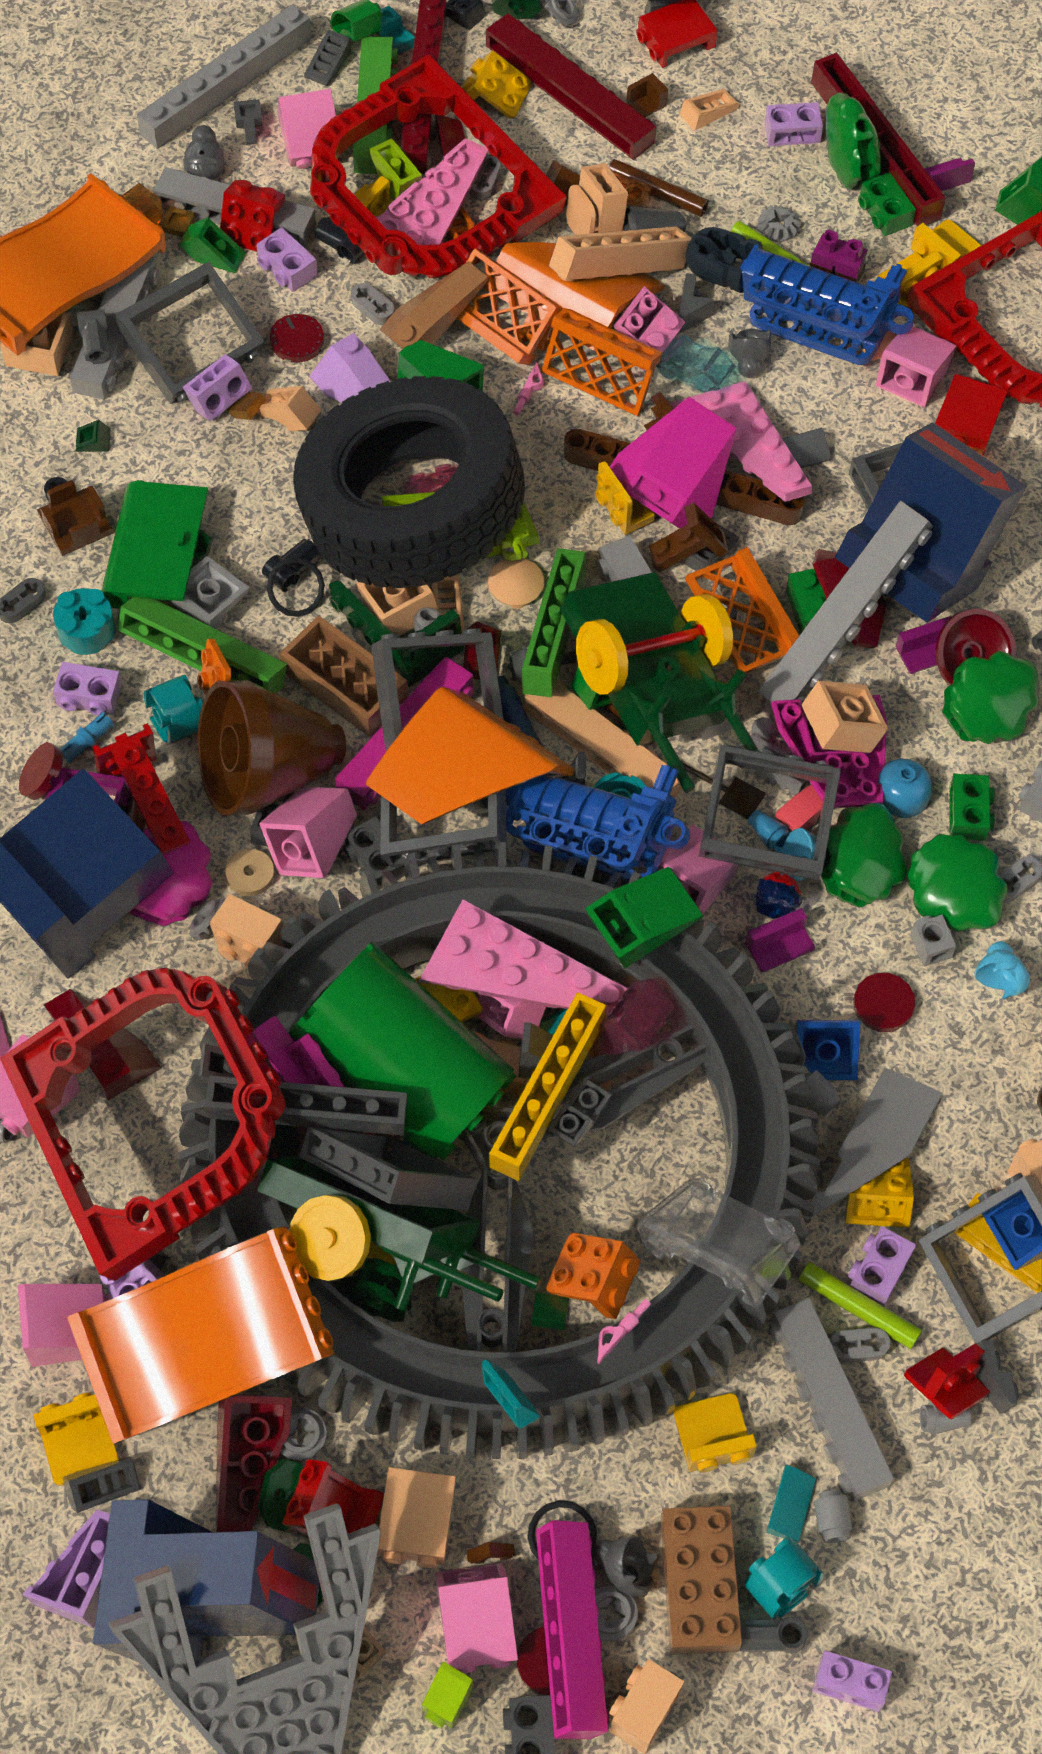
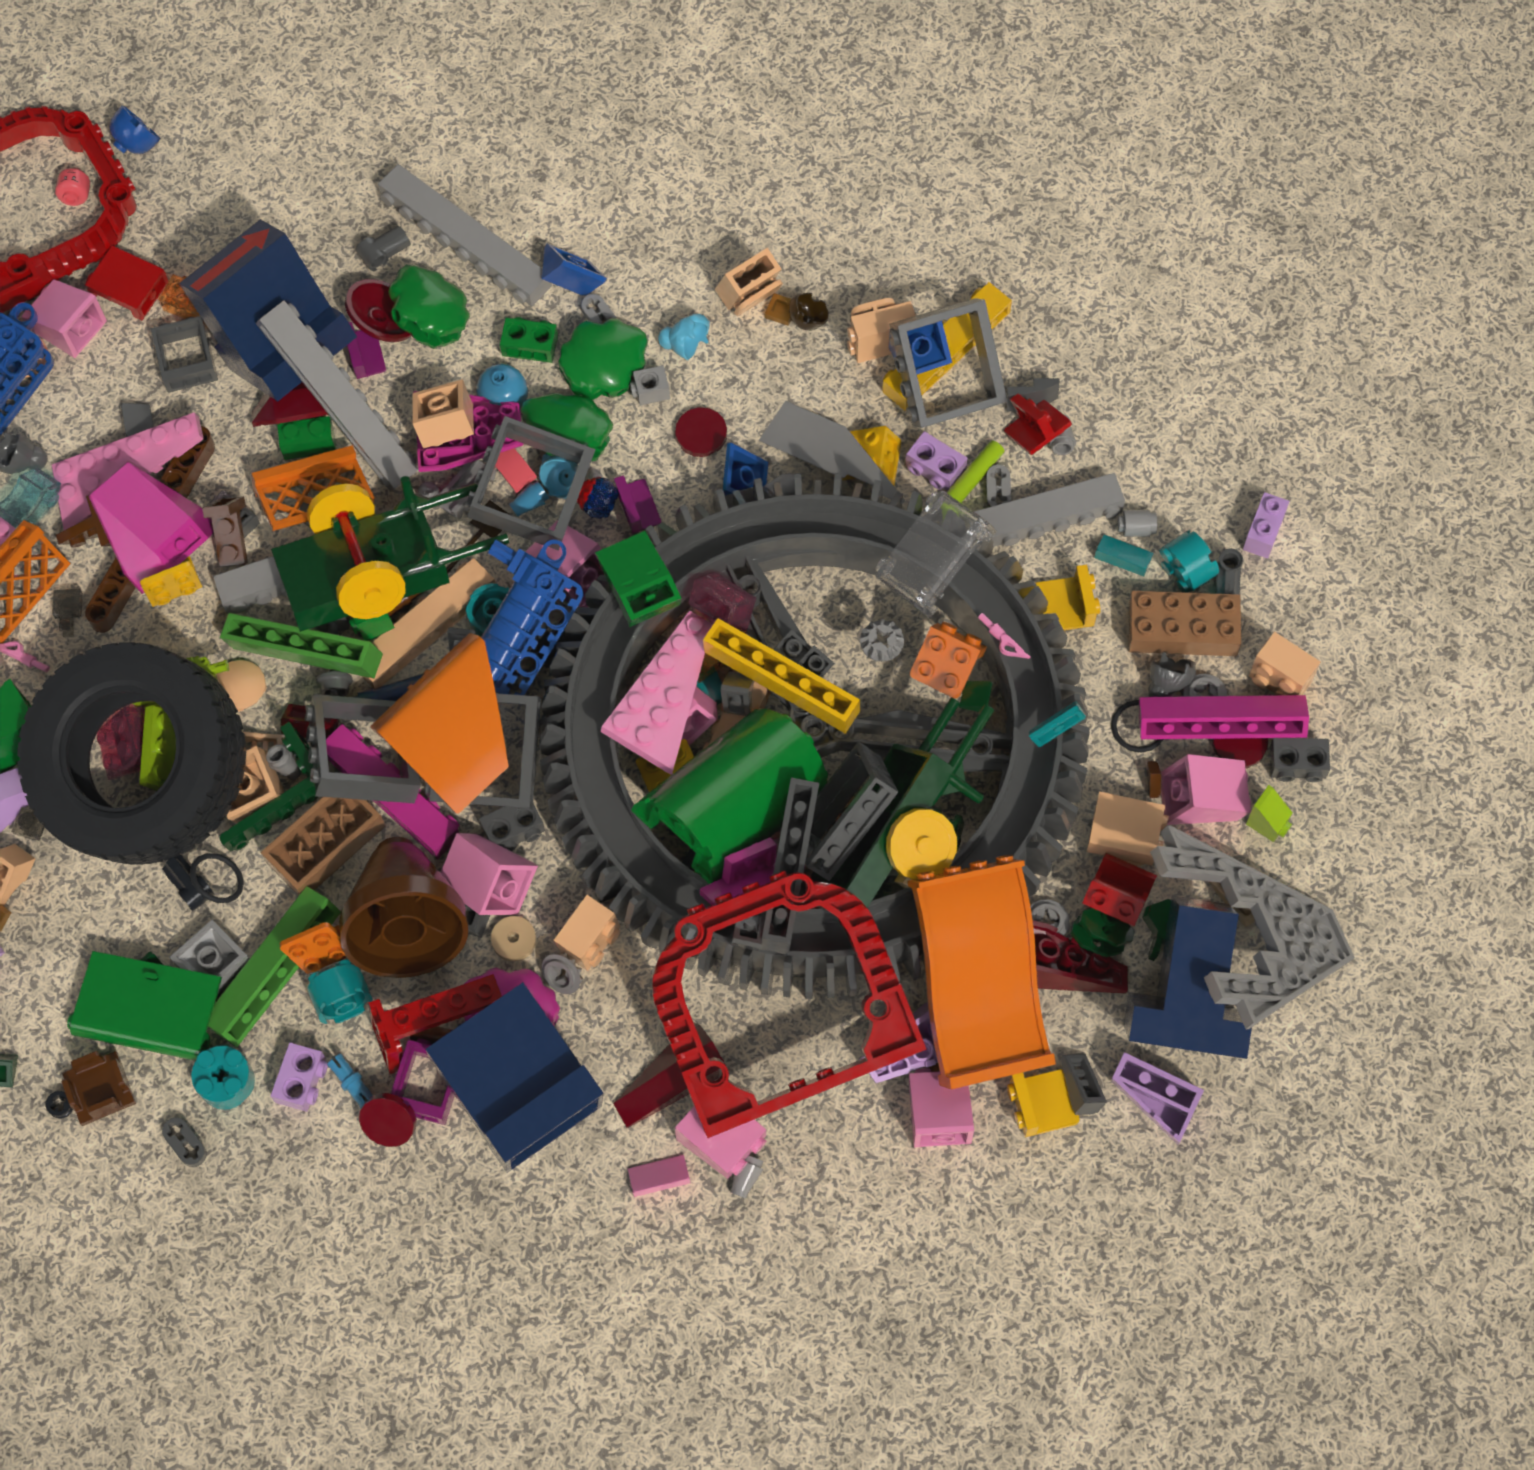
camera: 80 degrees left, 5 degrees up
none -> clear smoke plate [52,589,83,637]
none -> light grey gear [860,618,904,662]

